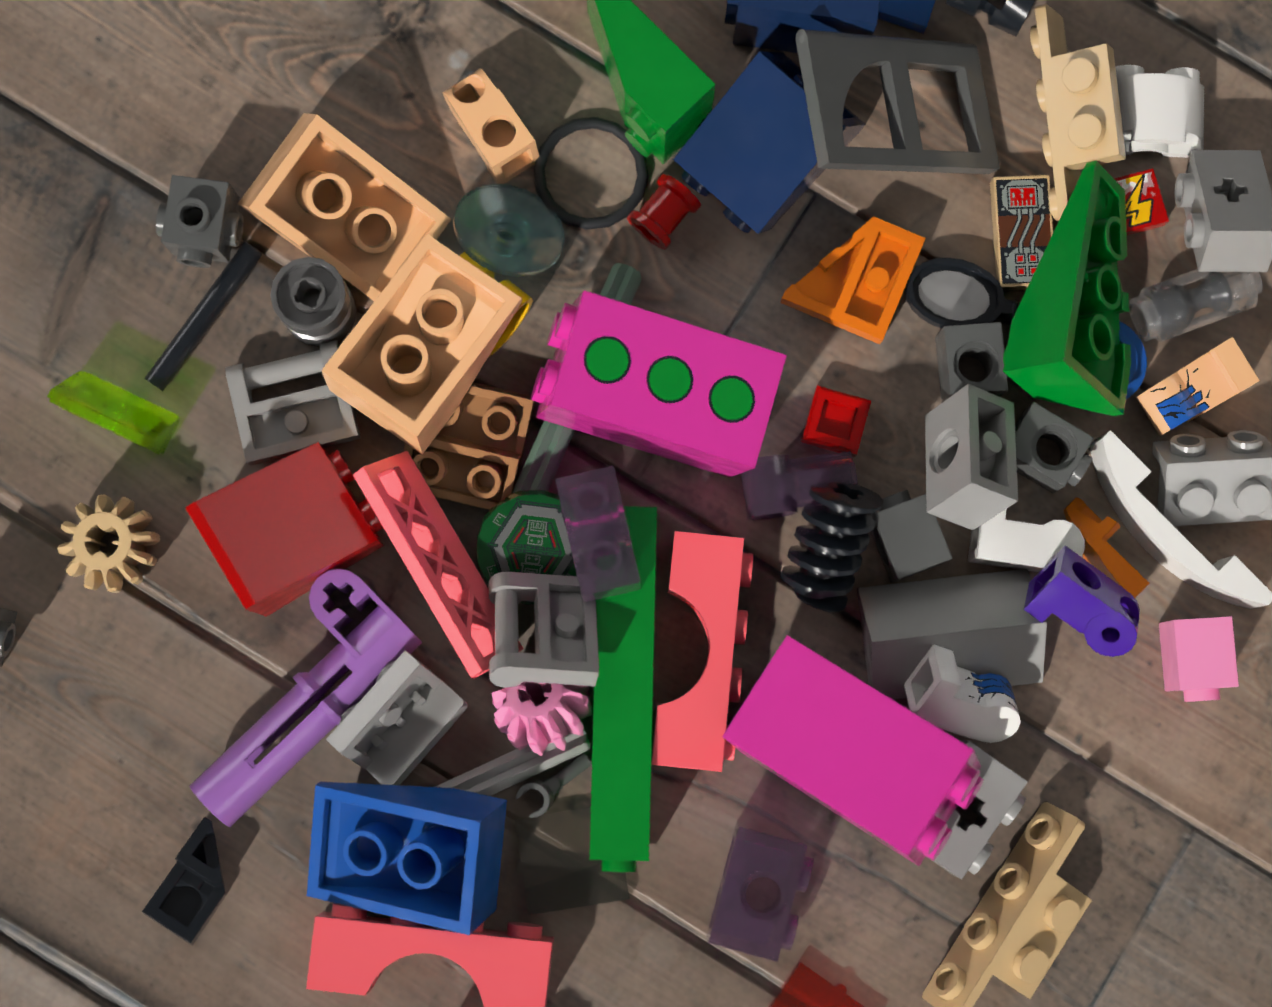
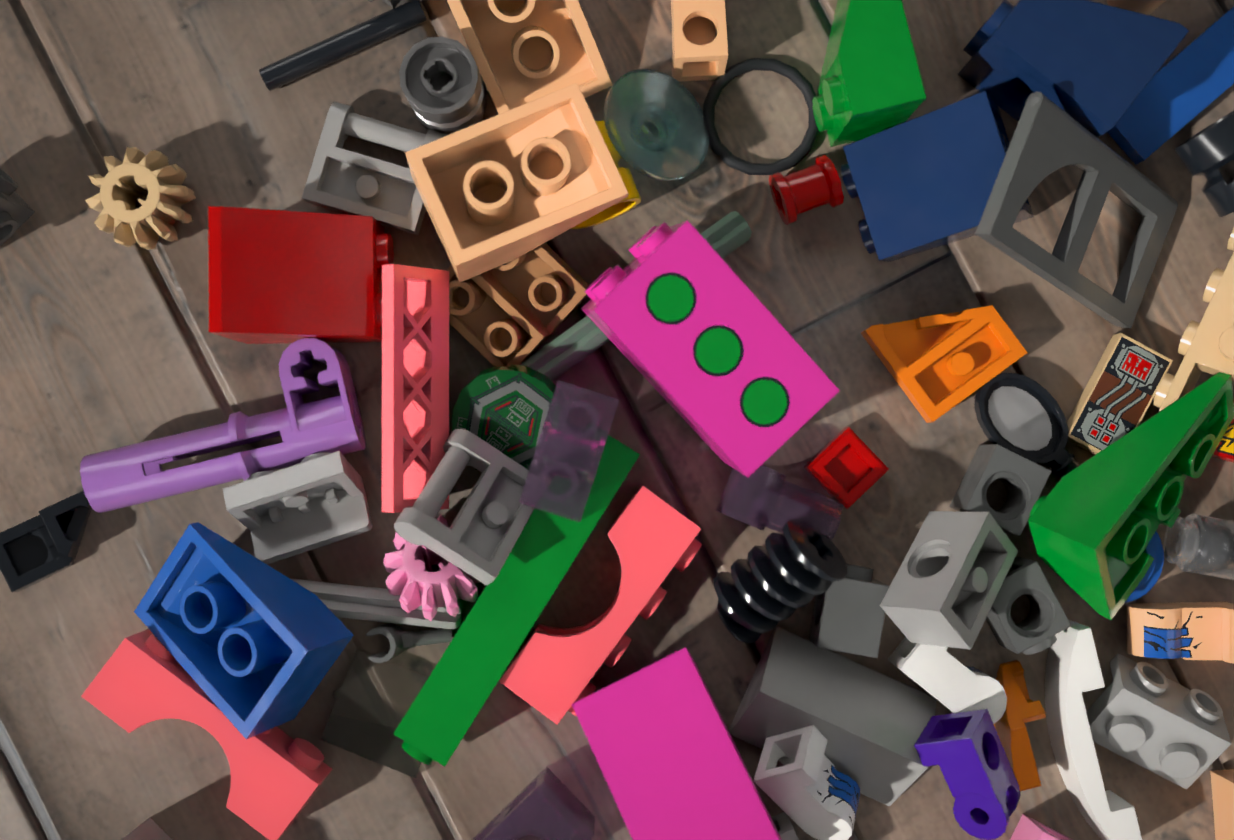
camera: 30 degrees right, 5 degrees up
clear neon green slope [47,371,180,455] -> none

